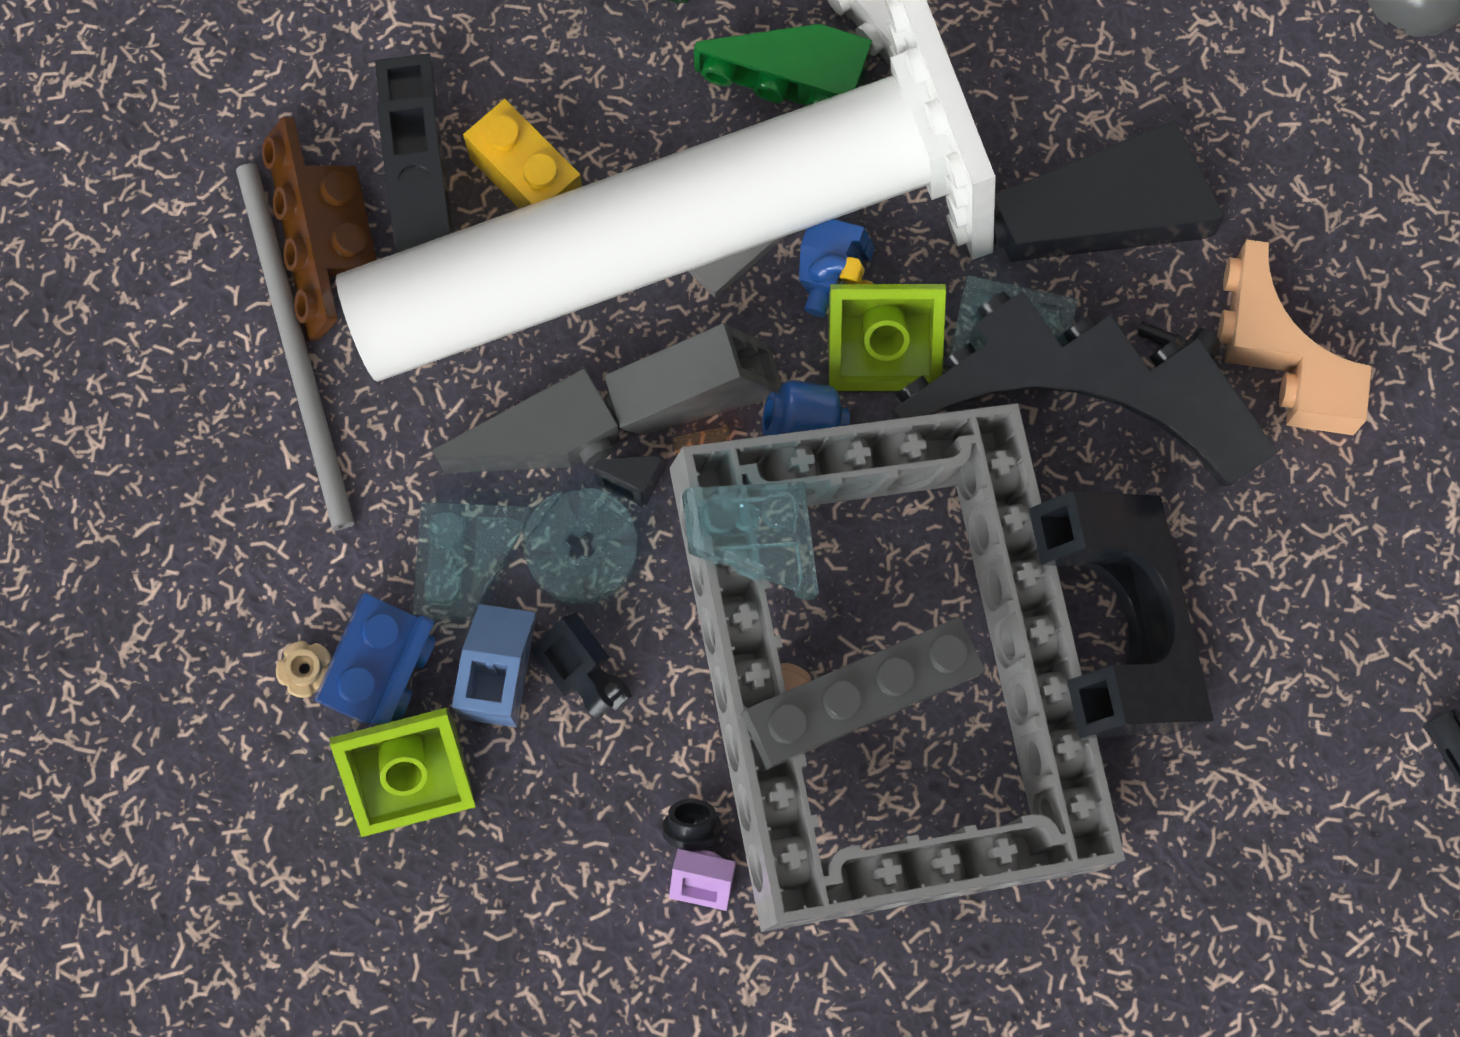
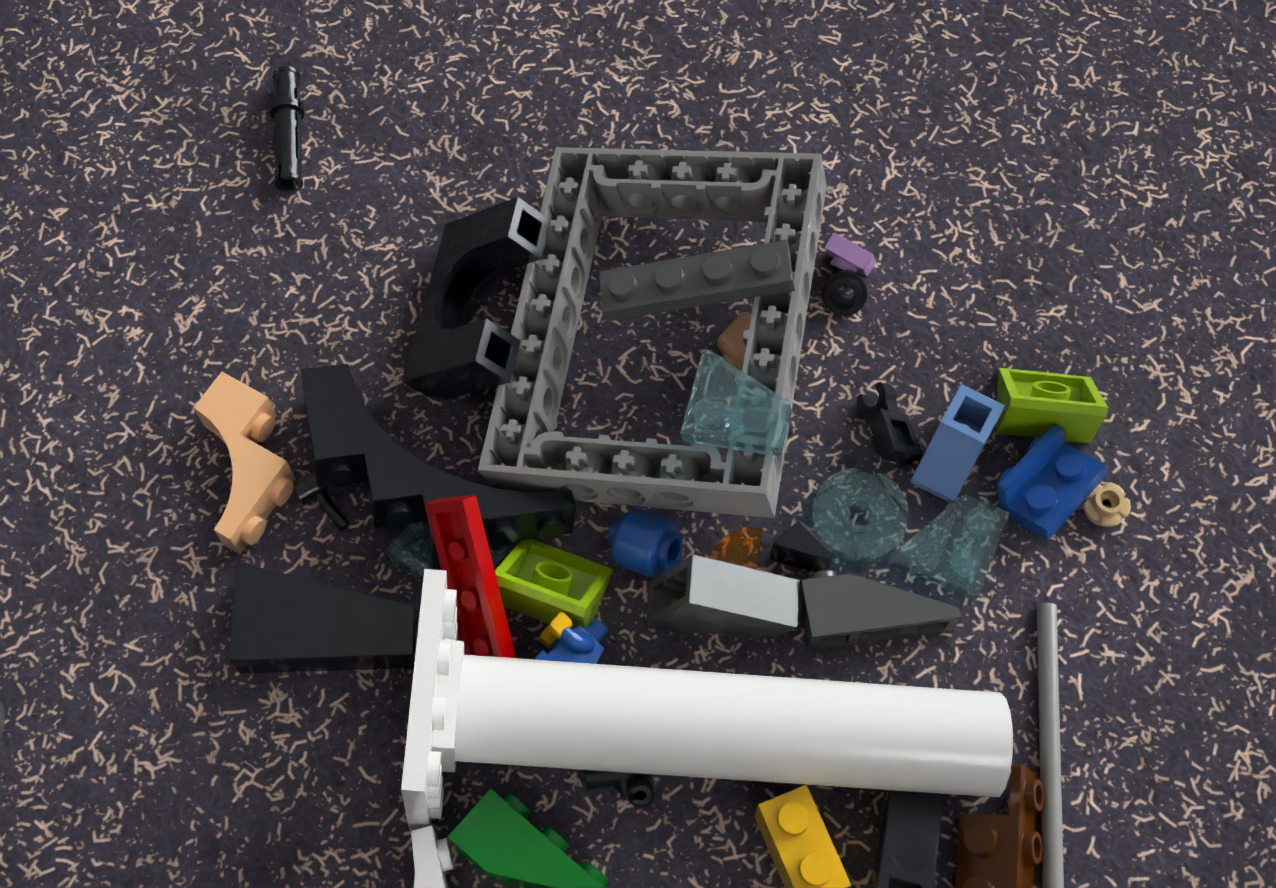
camera: 160 degrees left, 10 degrees down
none -> red plate [425,495,516,658]

